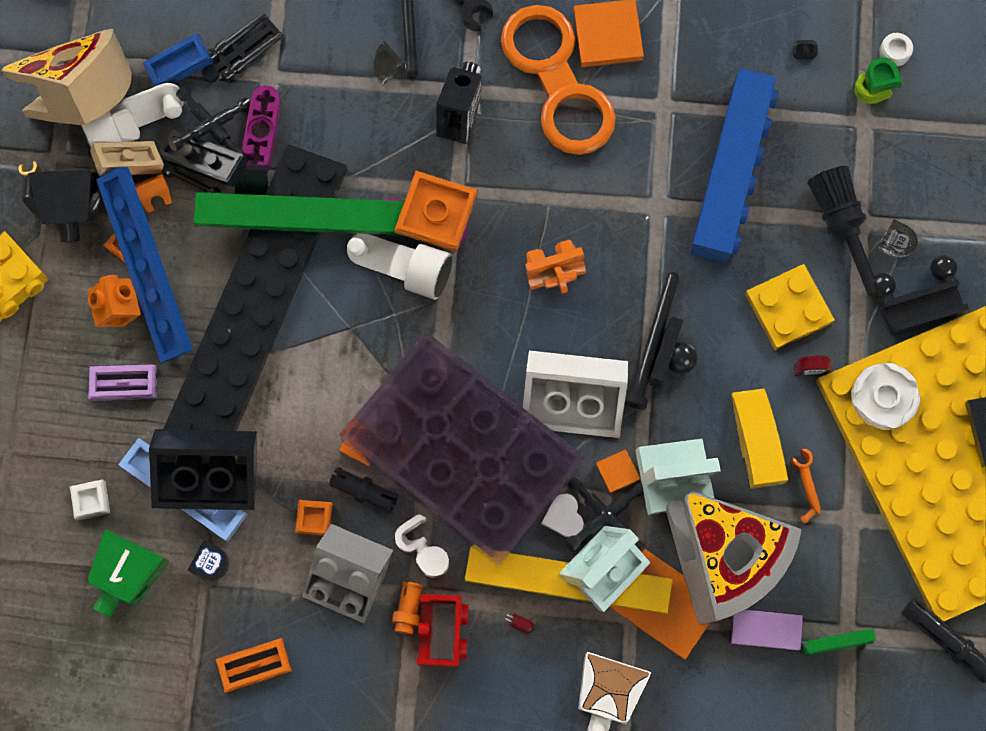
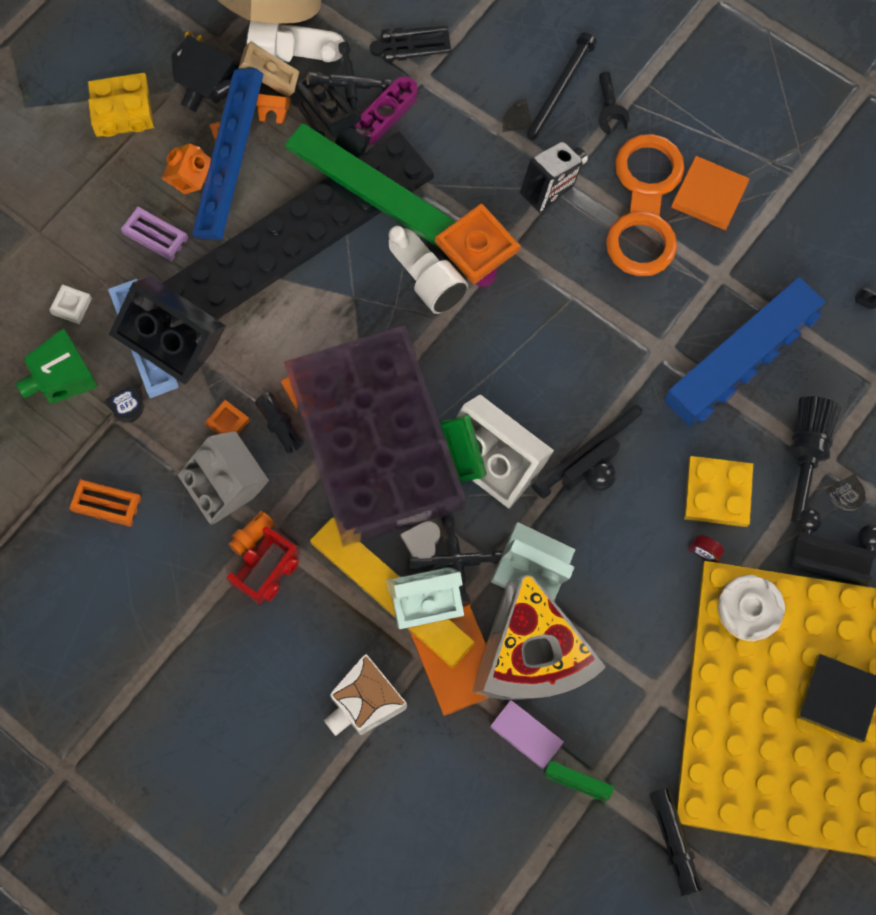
camera: 30 degrees right, 5 degrees down
blue tile [143,33,213,87] -> none
white leg [395,514,449,578] -> none
dark red piece [505,613,534,634] -> none
orange hips [525,240,586,294] -> none
orange tile [595,449,640,495] -> none
yellow slope [731,388,788,489] -> none
orange piece [790,449,821,524] -> none
none -> green tile [437,415,487,483]

